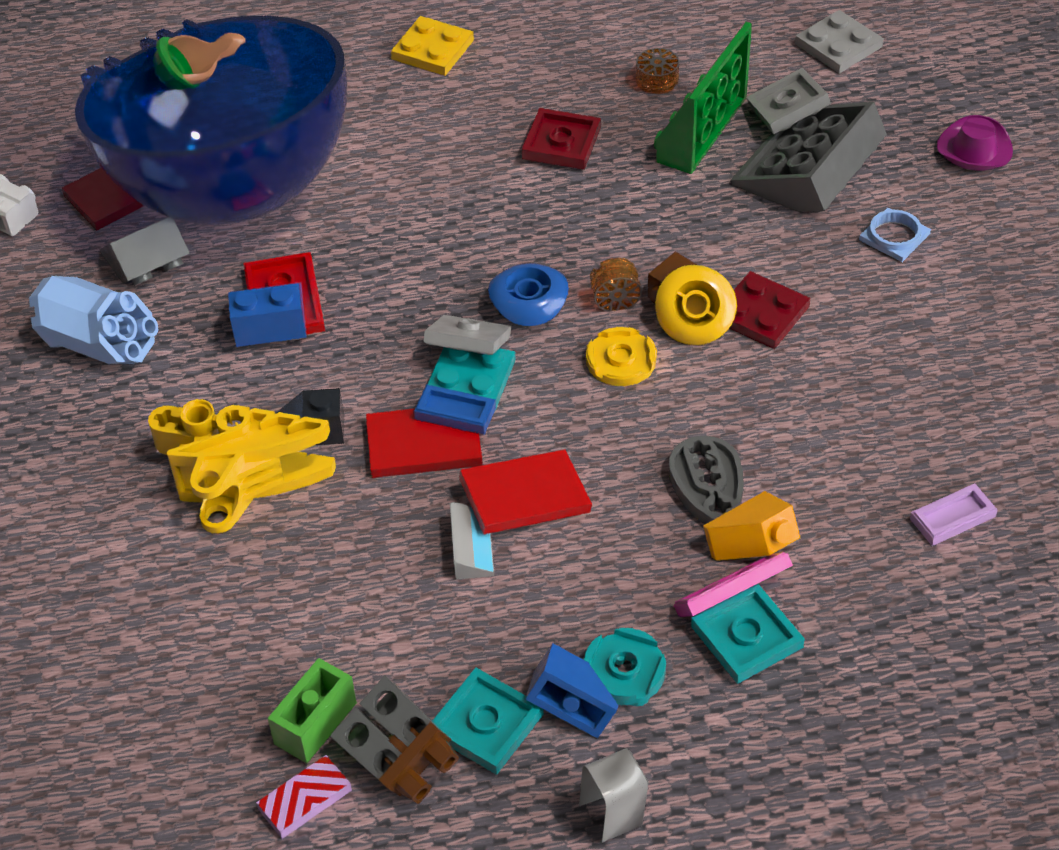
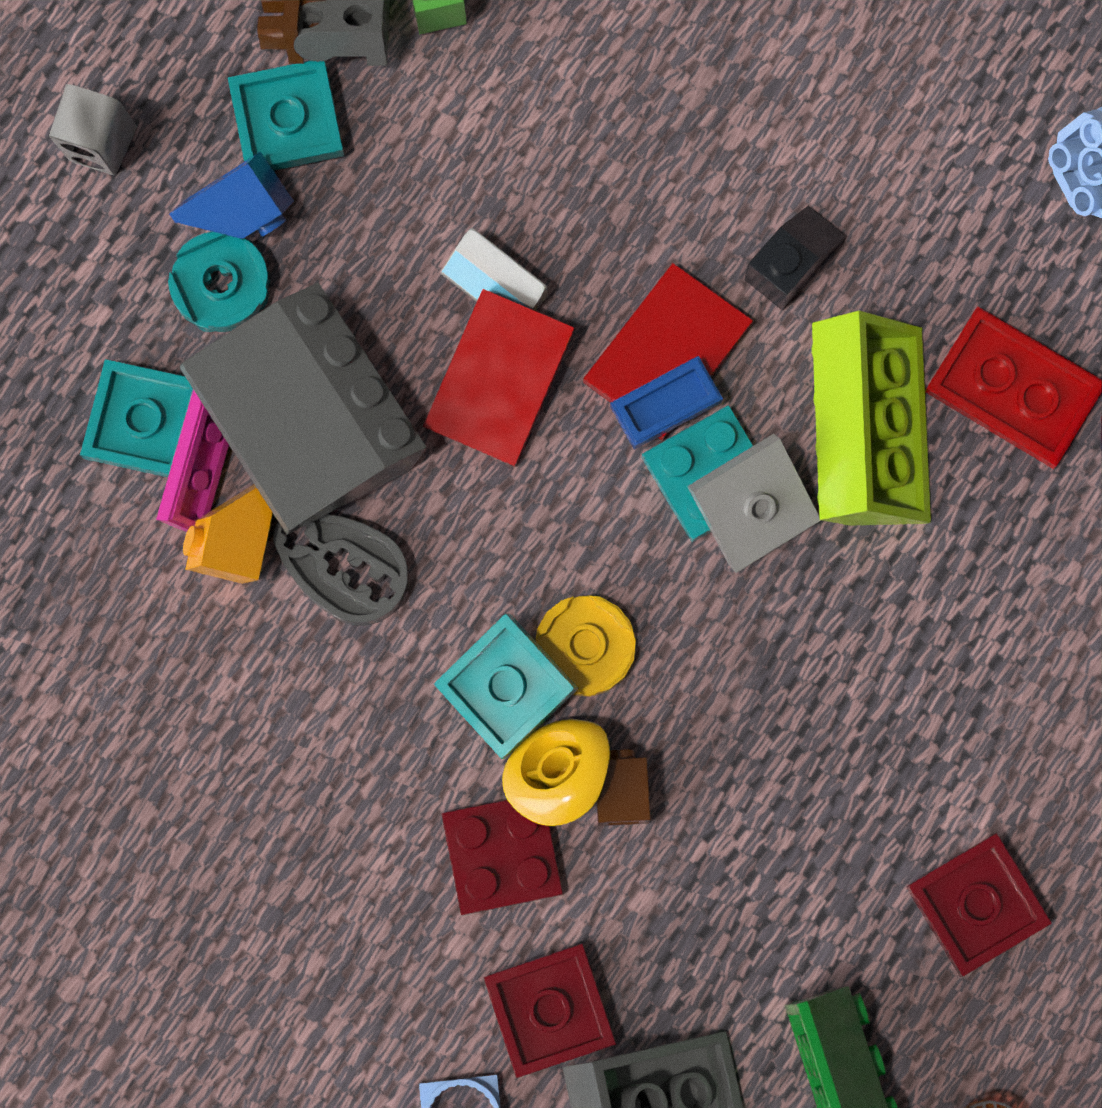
camera: 135 degrees right, 30 degrees up
yellow piece [148,399,336,534] -> none
blue slope [228,282,307,347] -> none
blue hat [488,263,569,326] -> none
clear orange wheel [590,258,642,311] -> none
lavender tile [910,483,997,546] -> none
none -> dark grey slope [179,282,426,534]
none -> teal plate [434,613,579,759]
none -> dark red plate [483,944,616,1078]
none -> lime slope [812,311,931,526]

